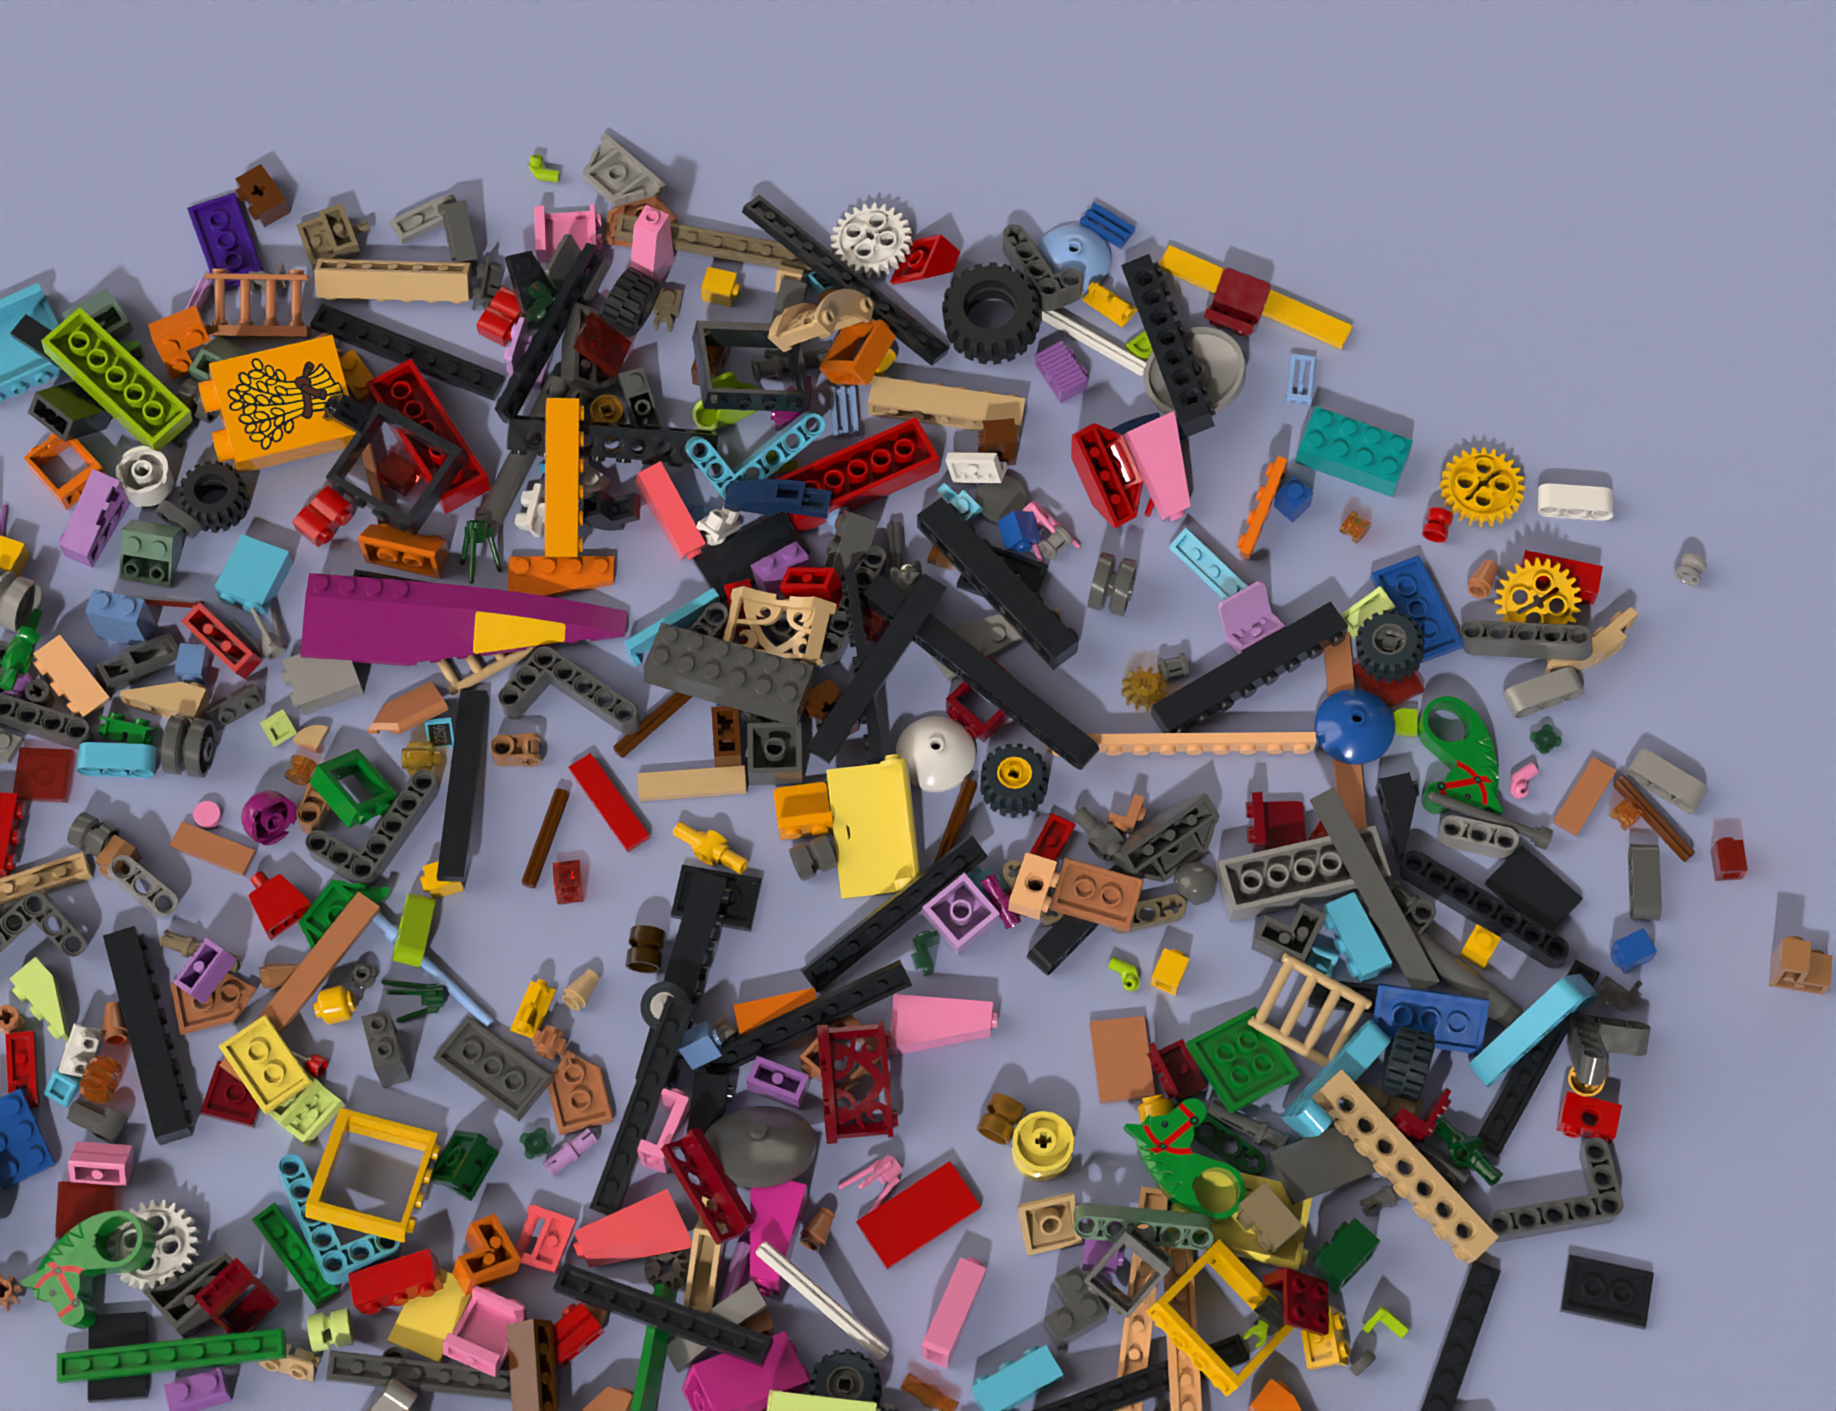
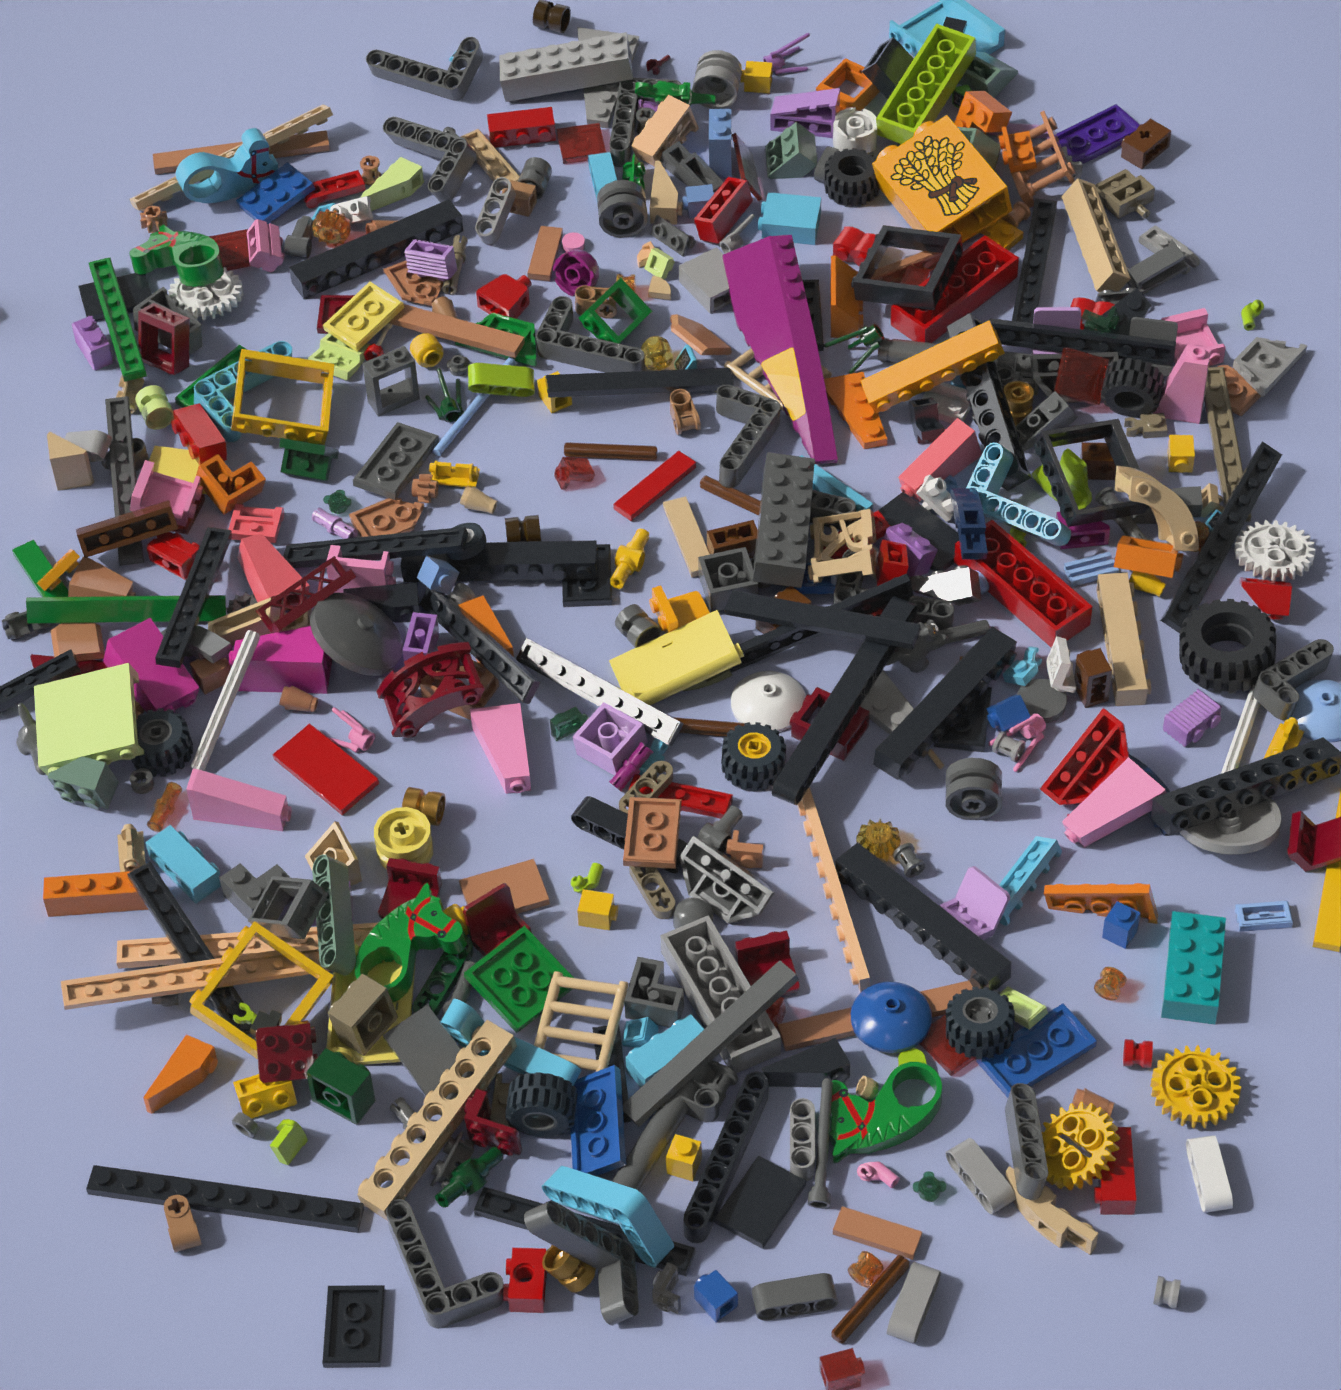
camera: 80 degrees right, 15 degrees down
black bracket [323,394,369,432] -> none
light nougat brick [1008,852,1060,920] -> none
none -> dark red bracket [378,858,442,919]
none -> light nougat tile [637,241,655,268]
none -> tan hinge [856,1076,879,1100]
none -> orange bracket [999,126,1037,173]

